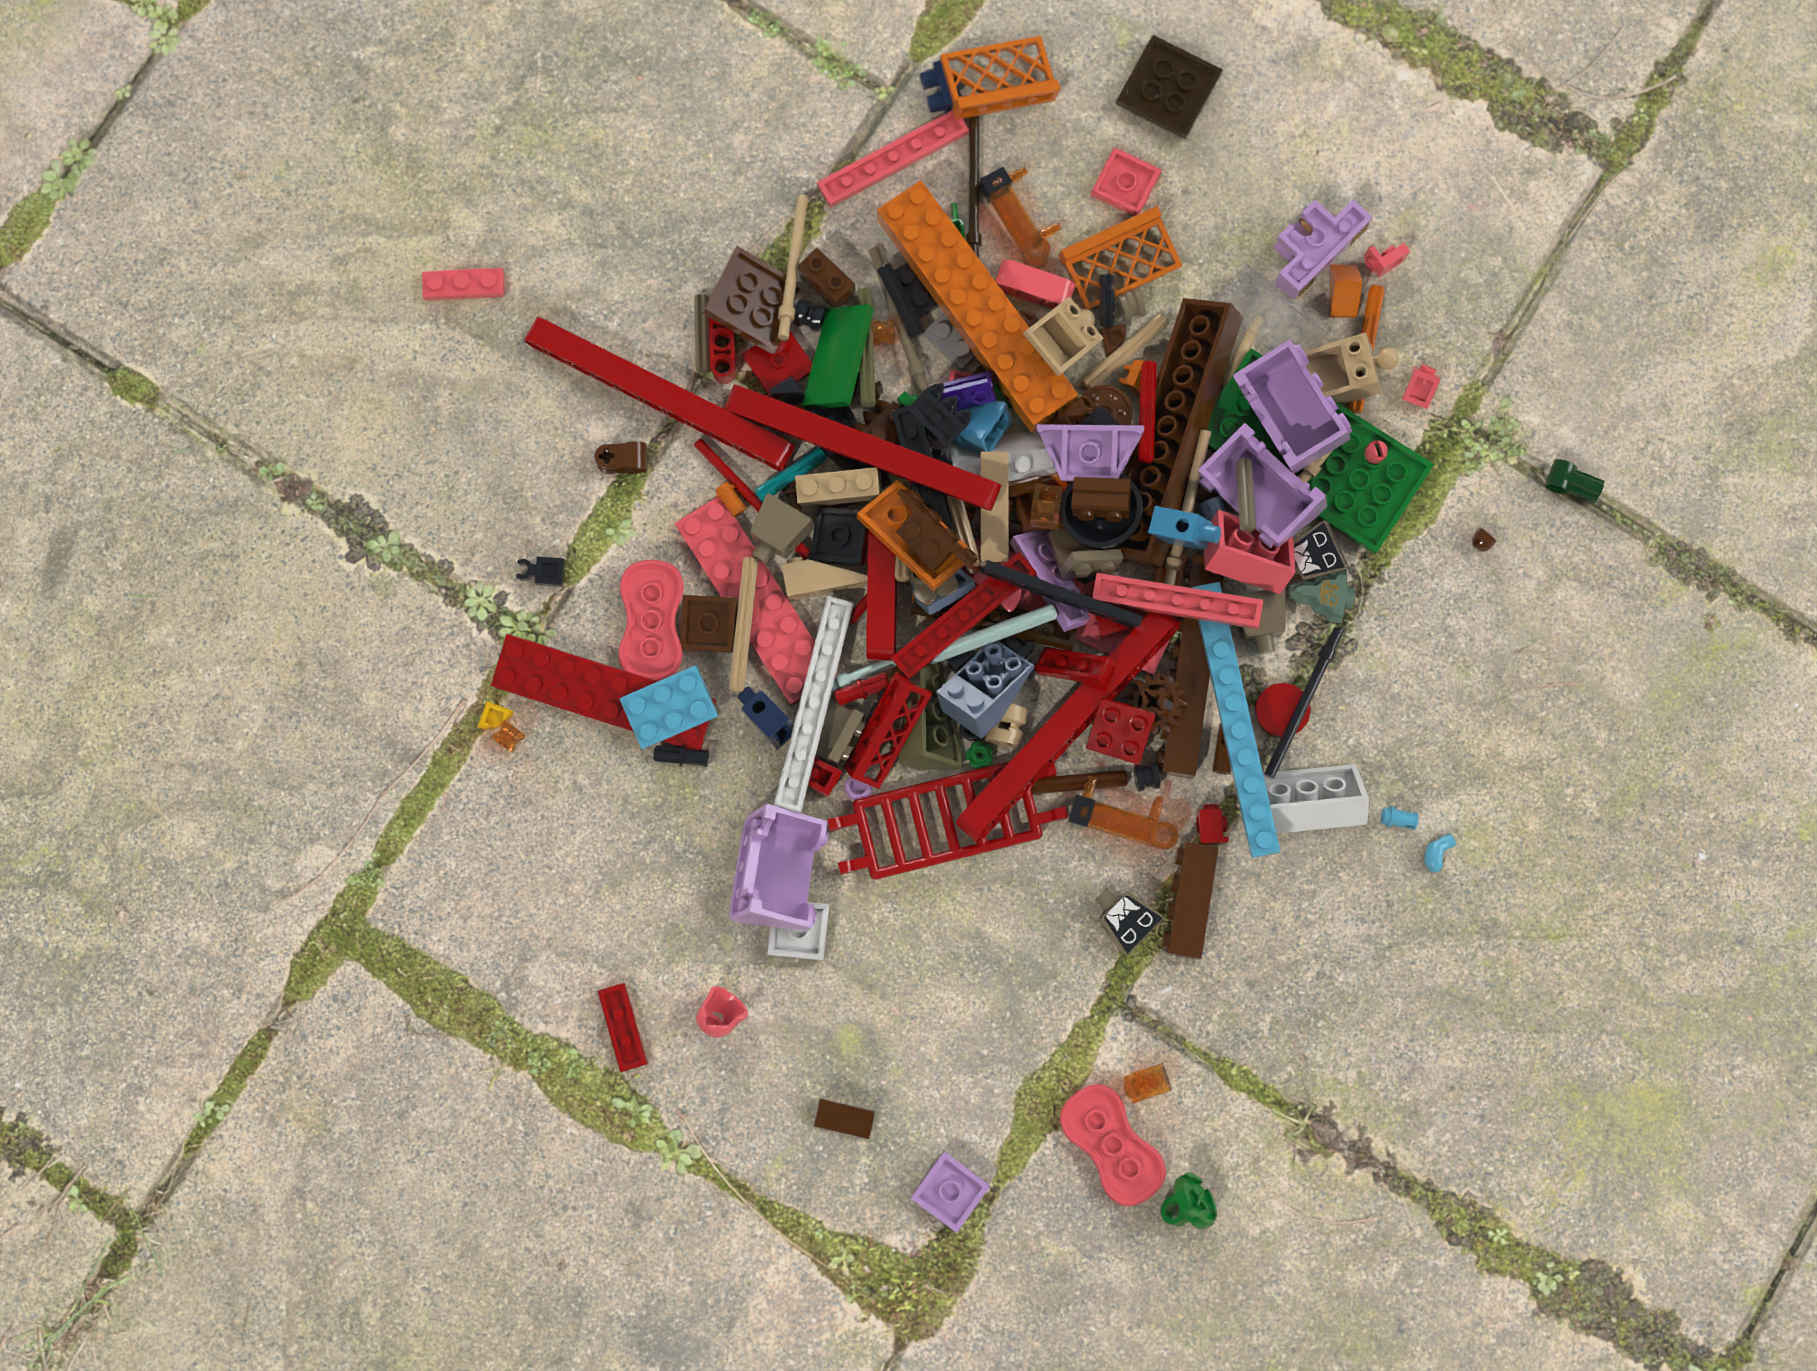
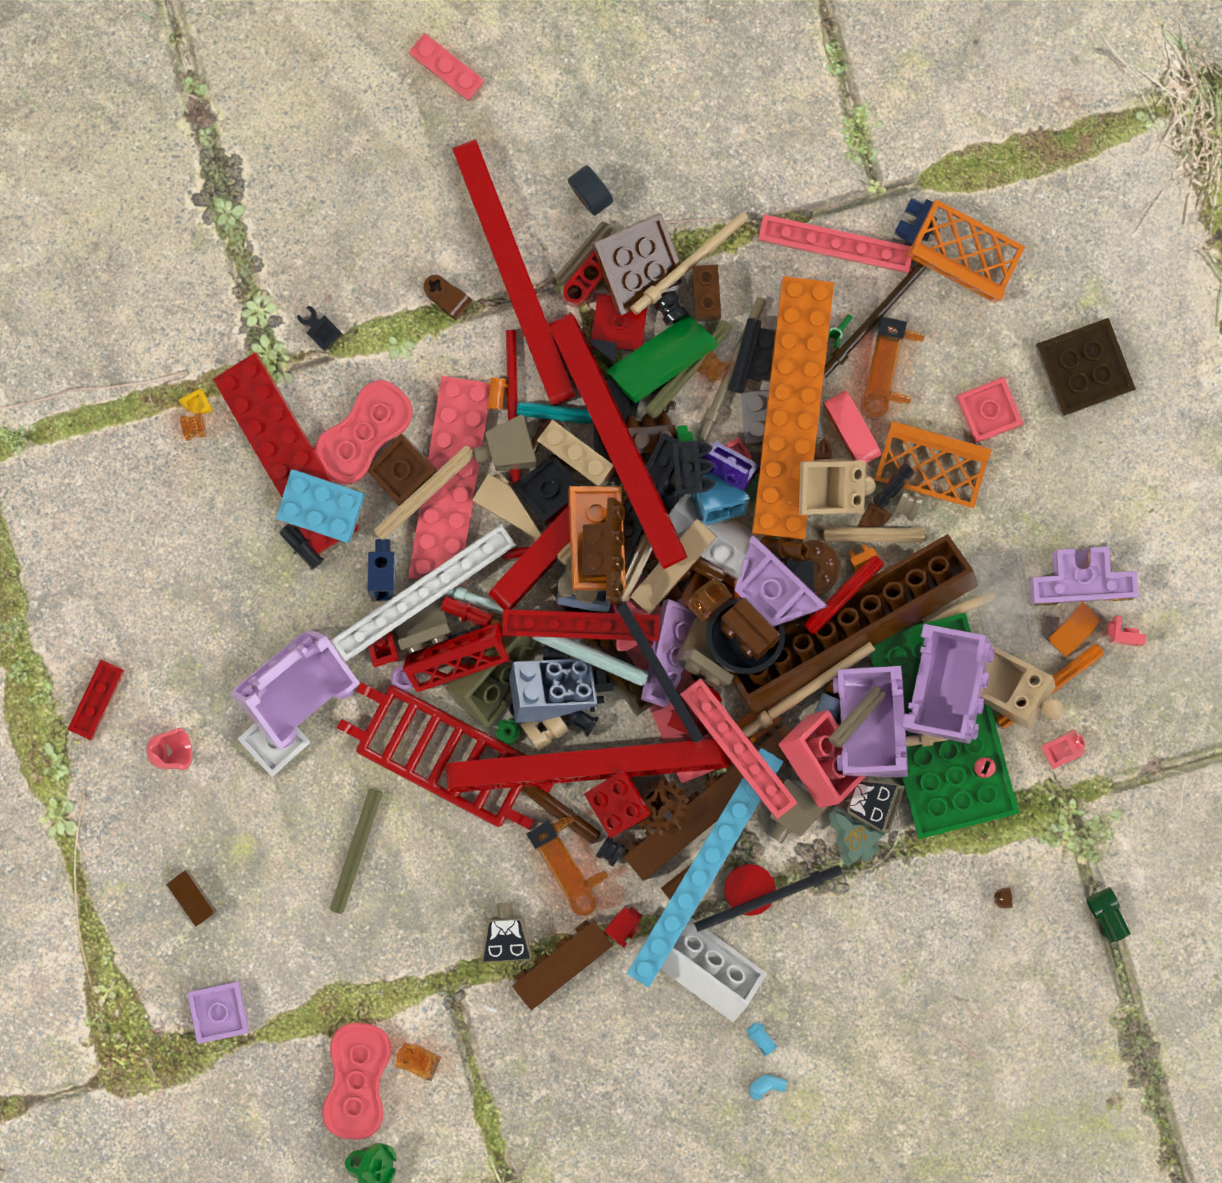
camera: 45 degrees right, 5 degrees up
red tile [1034,647,1115,686] -> none
dark azure torso [1148,506,1221,550] -> none
none -> olive axle [330,789,382,914]
none -> black bush [566,710,599,737]
none -> black wheel [568,165,614,216]

